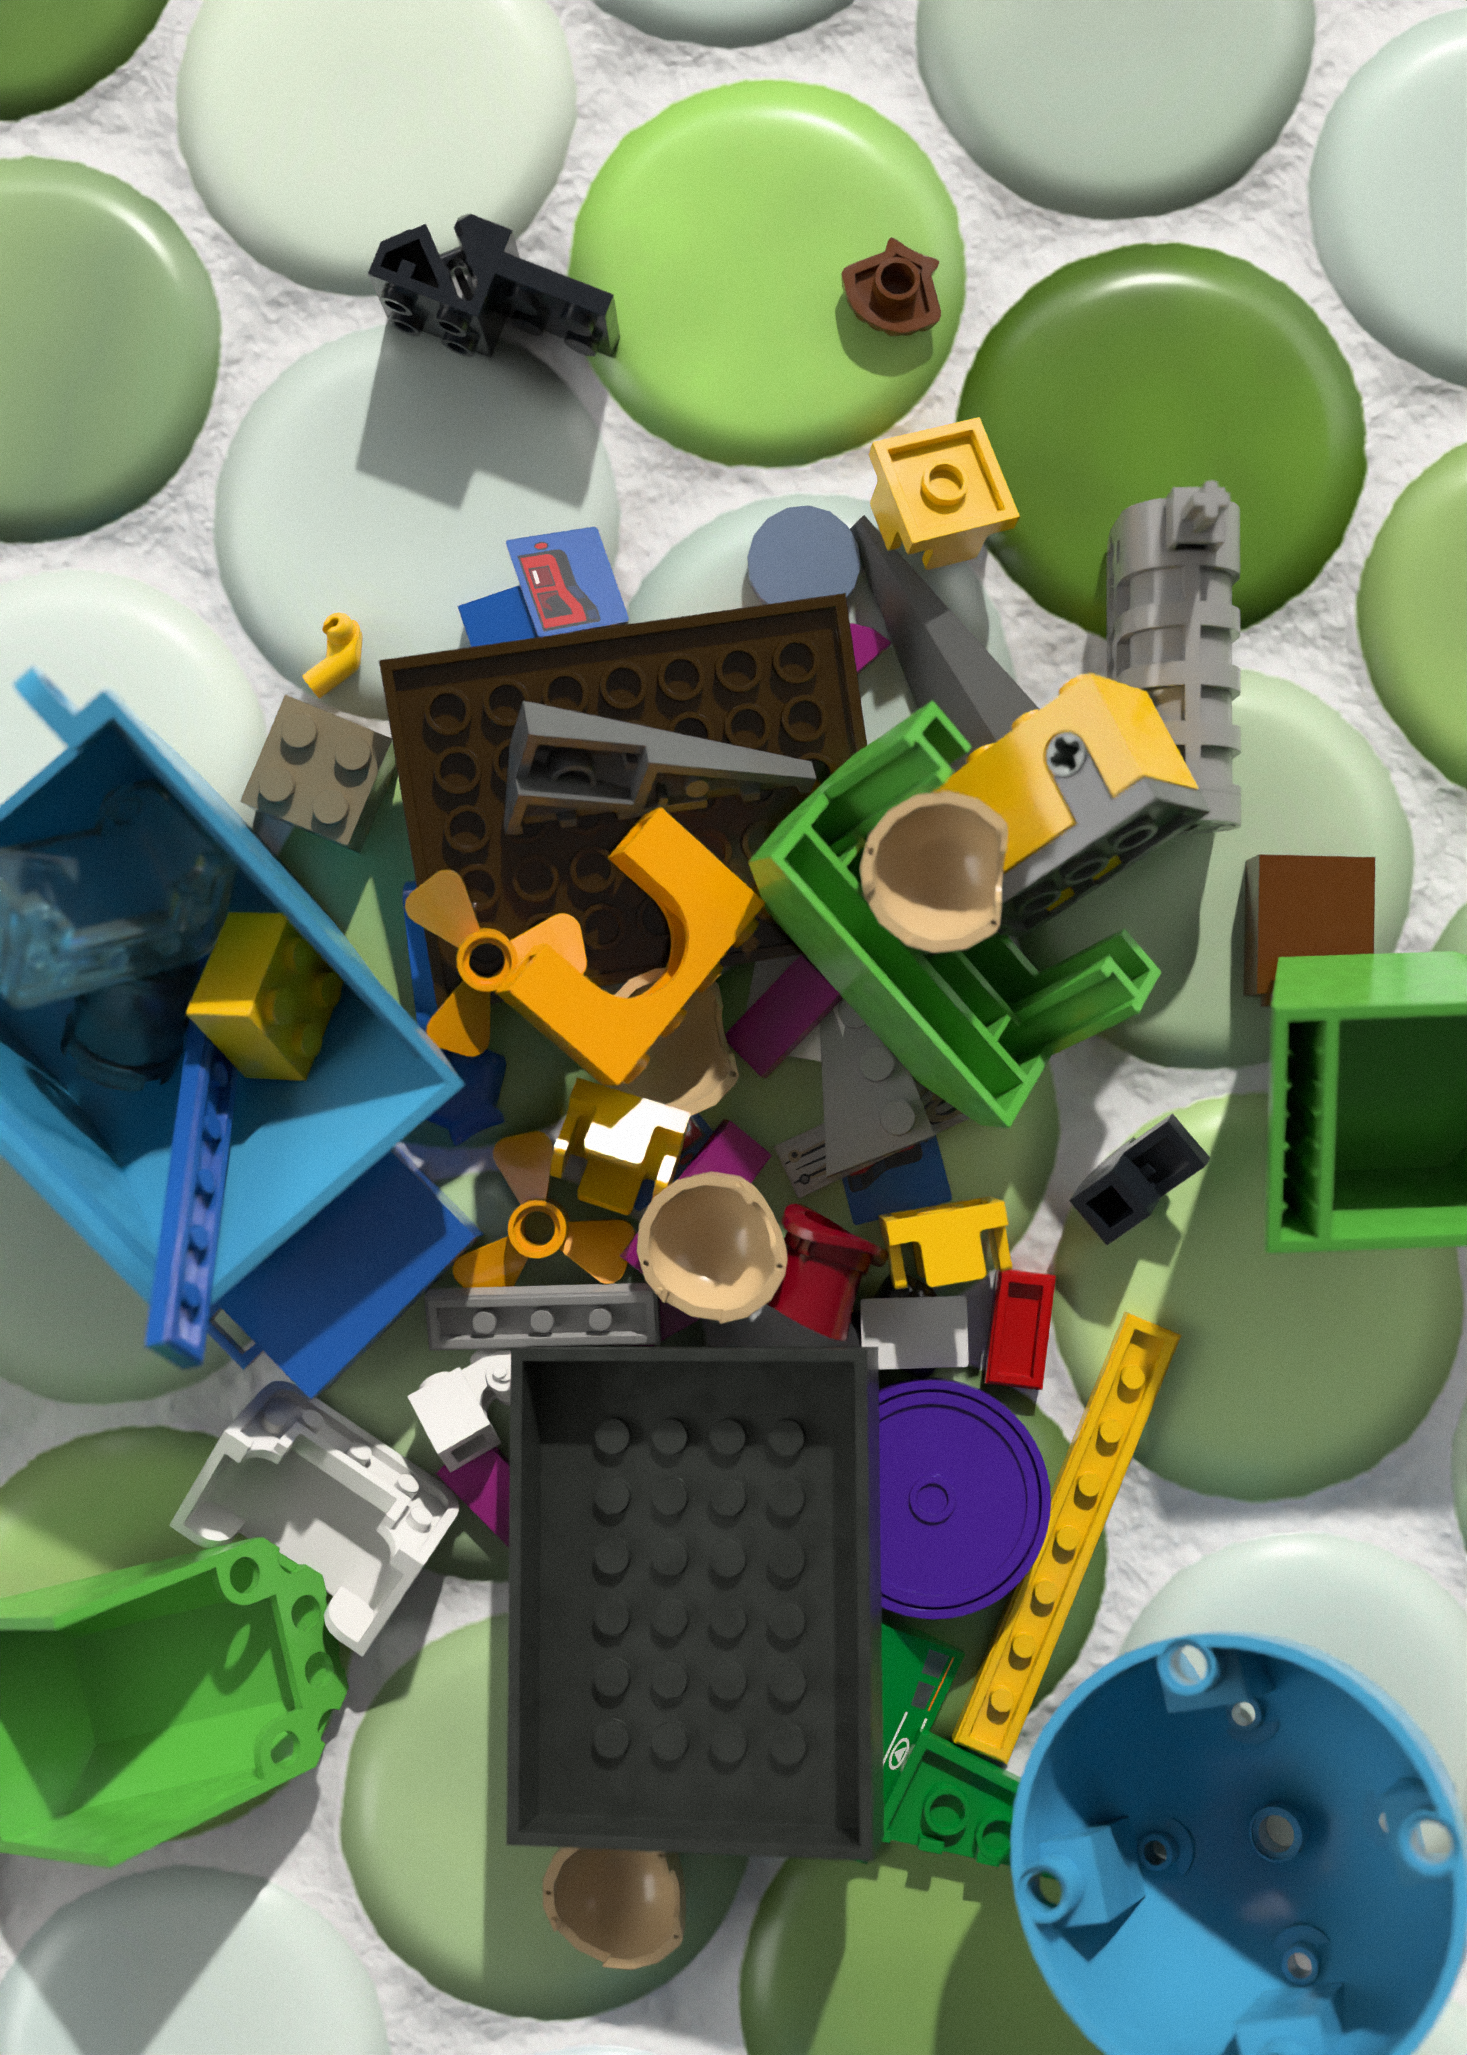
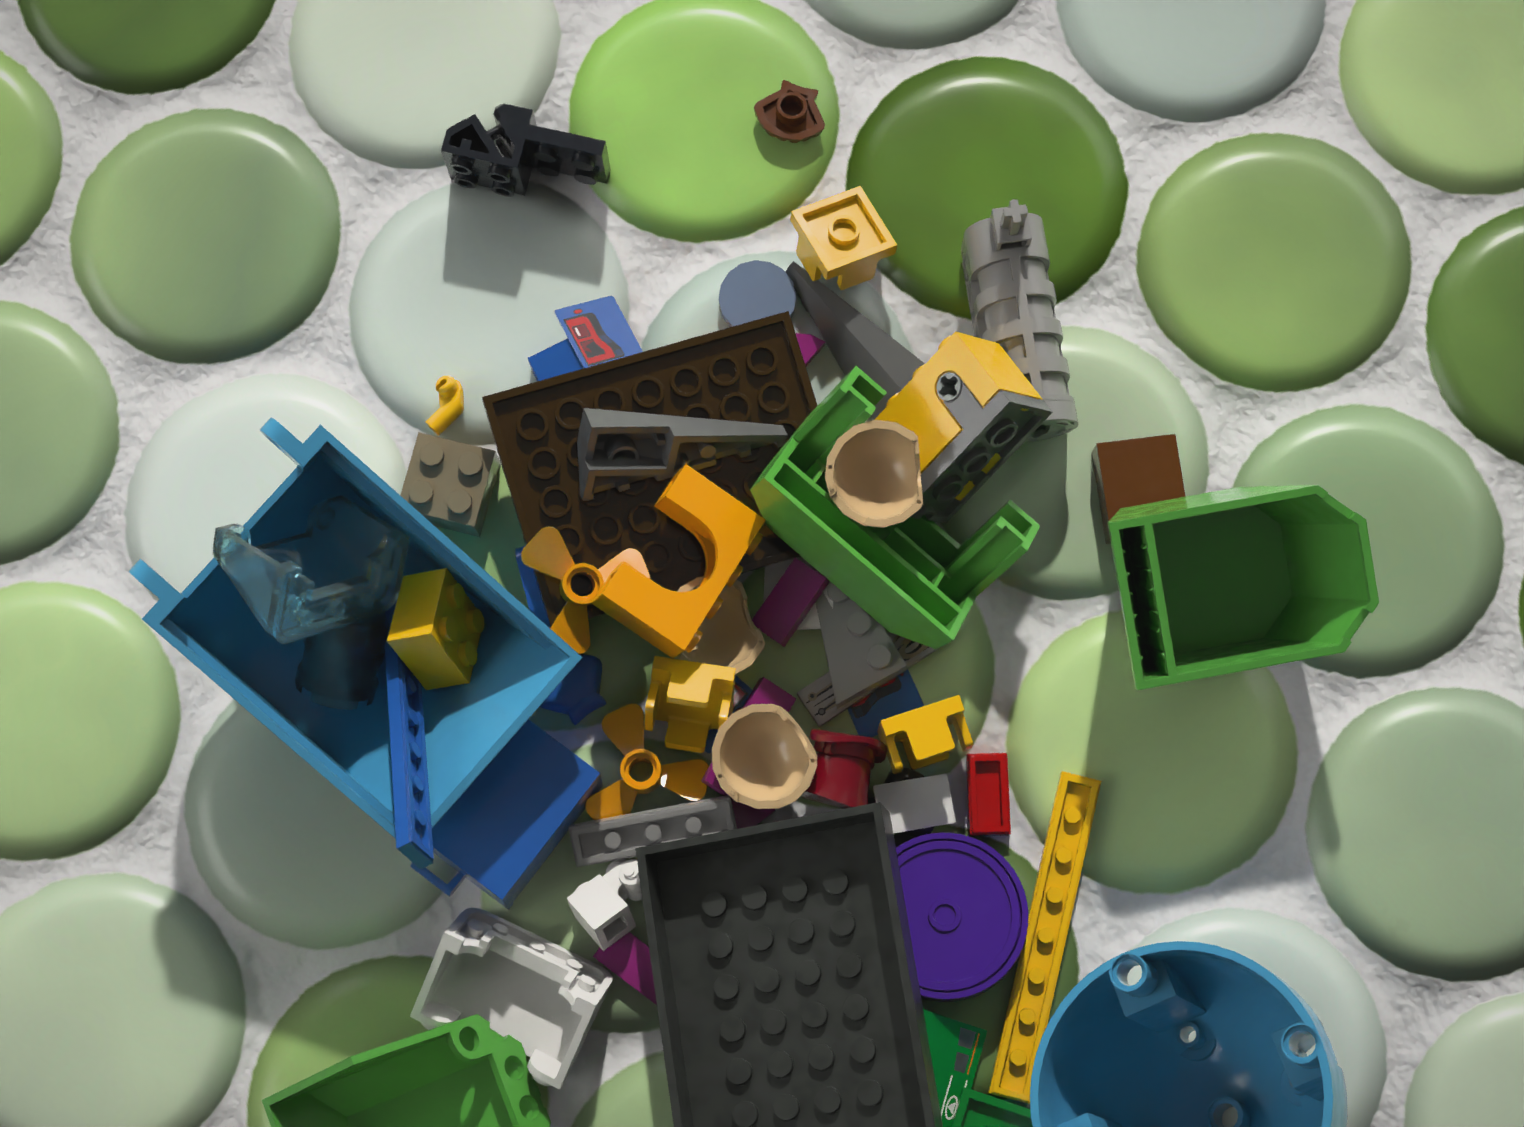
camera: 10 degrees left, 10 degrees down
black brick [1069,1113,1210,1245] -> none

